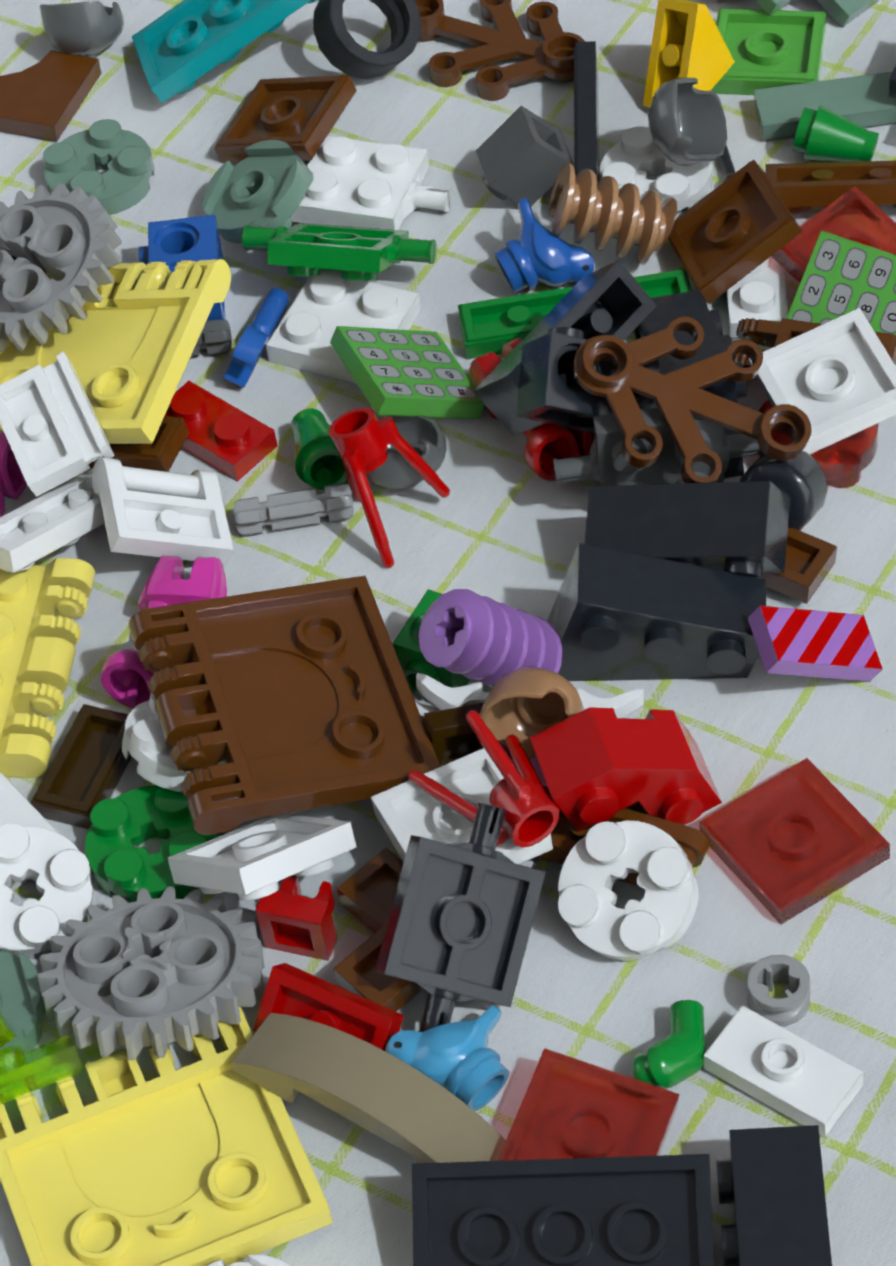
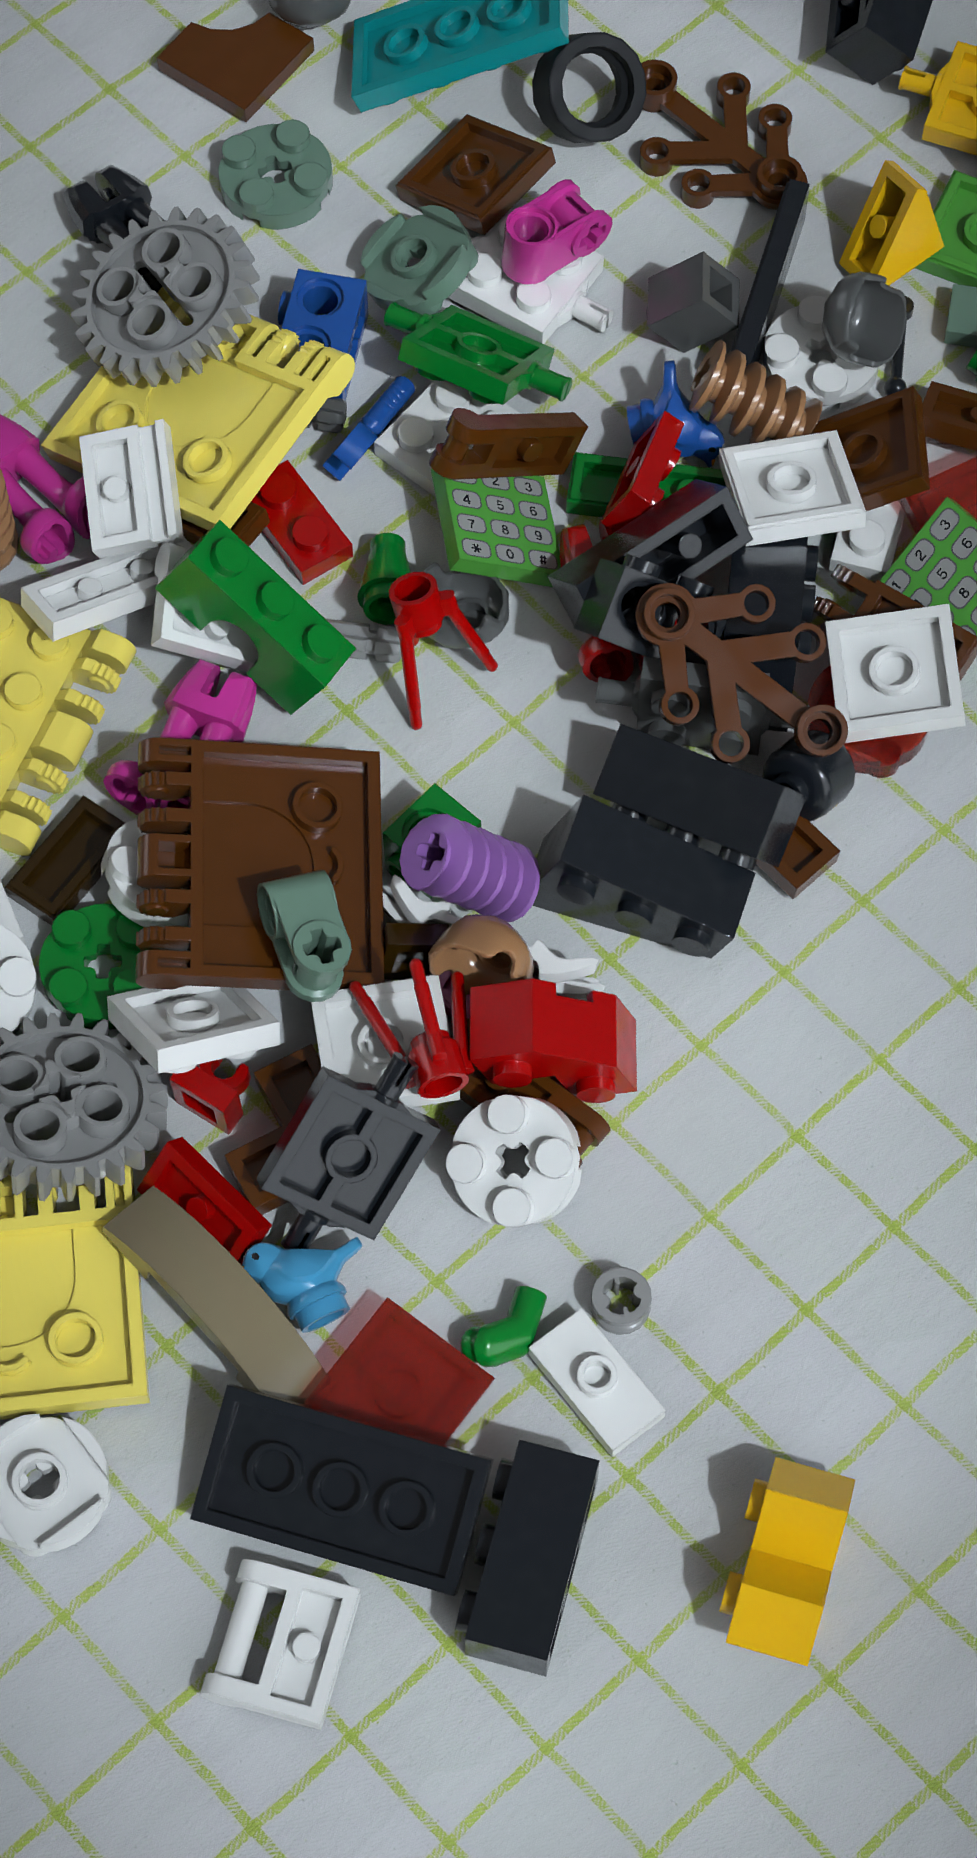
camera: 10 degrees right, 15 degrees up
clear red tile [699,758,890,925] -> none
medium lavender tile [748,605,883,681] -> none
none -> green arch [155,520,356,715]
none -> sand green piece [257,869,352,1002]
none -> reddish brown plate [429,408,588,480]
none -> dark pink piece [501,179,613,284]
none -> red plate [601,411,684,532]
none -> white plate [719,430,866,547]

